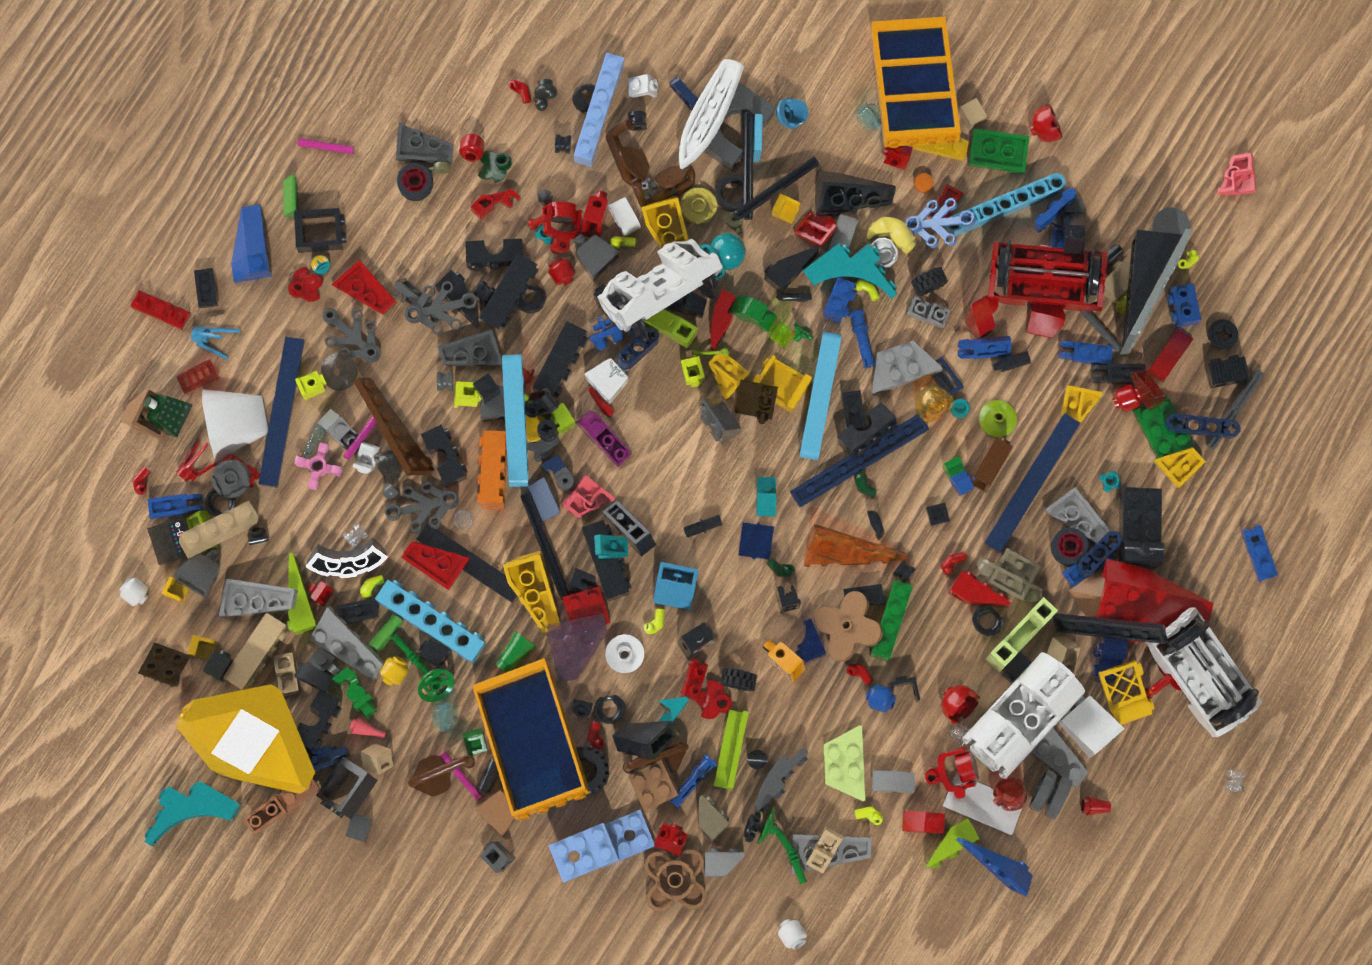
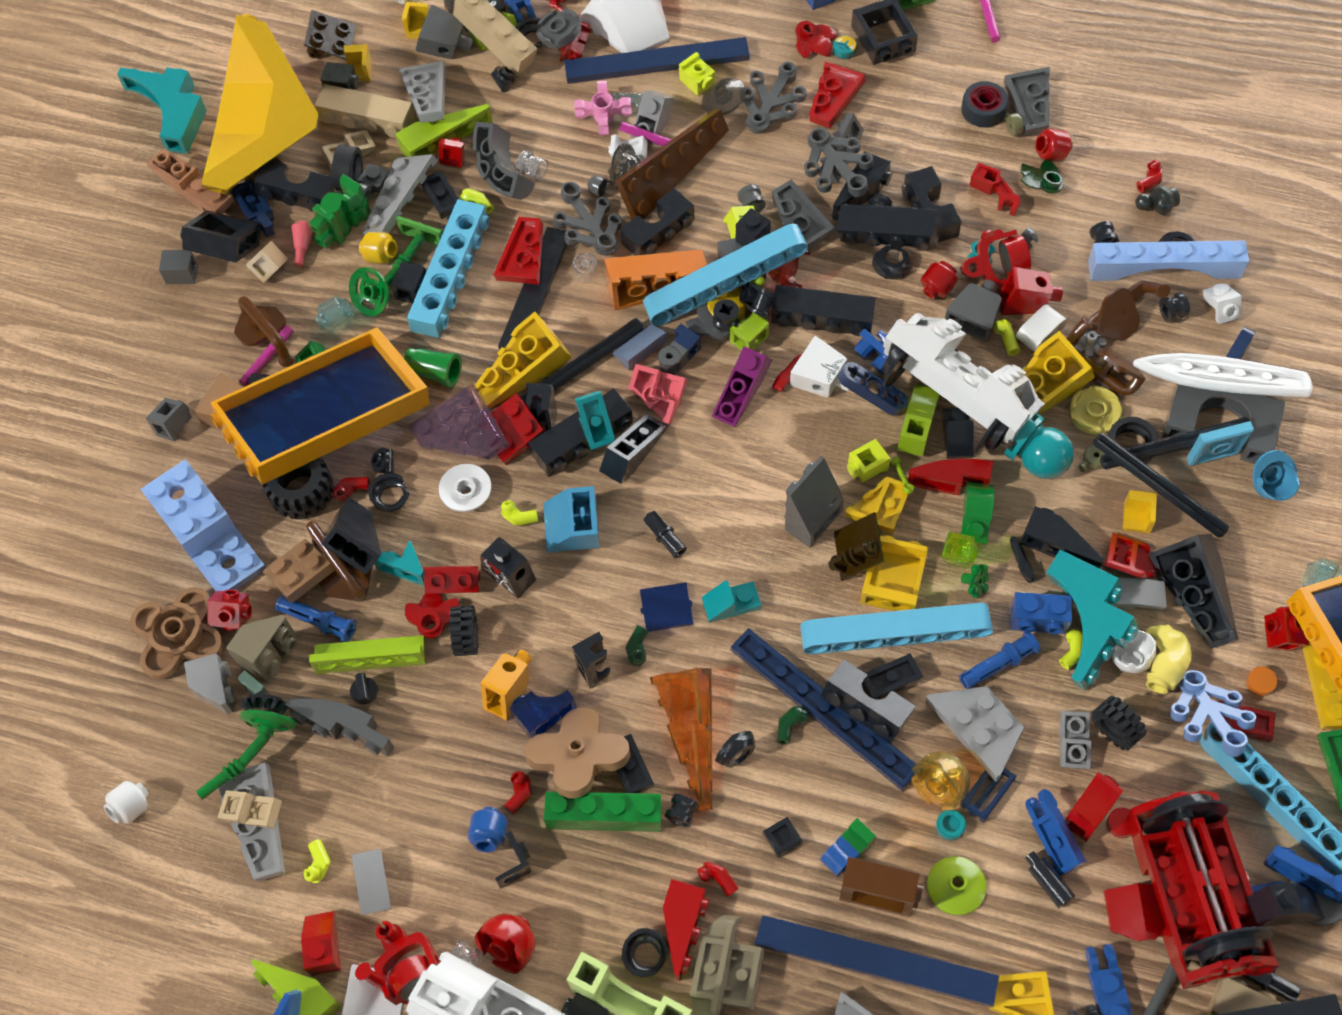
camera: 80 degrees right, 15 degrees down
yellowish green wing [823,726,865,802] -> none
none -> sand green tile [238,670,270,695]

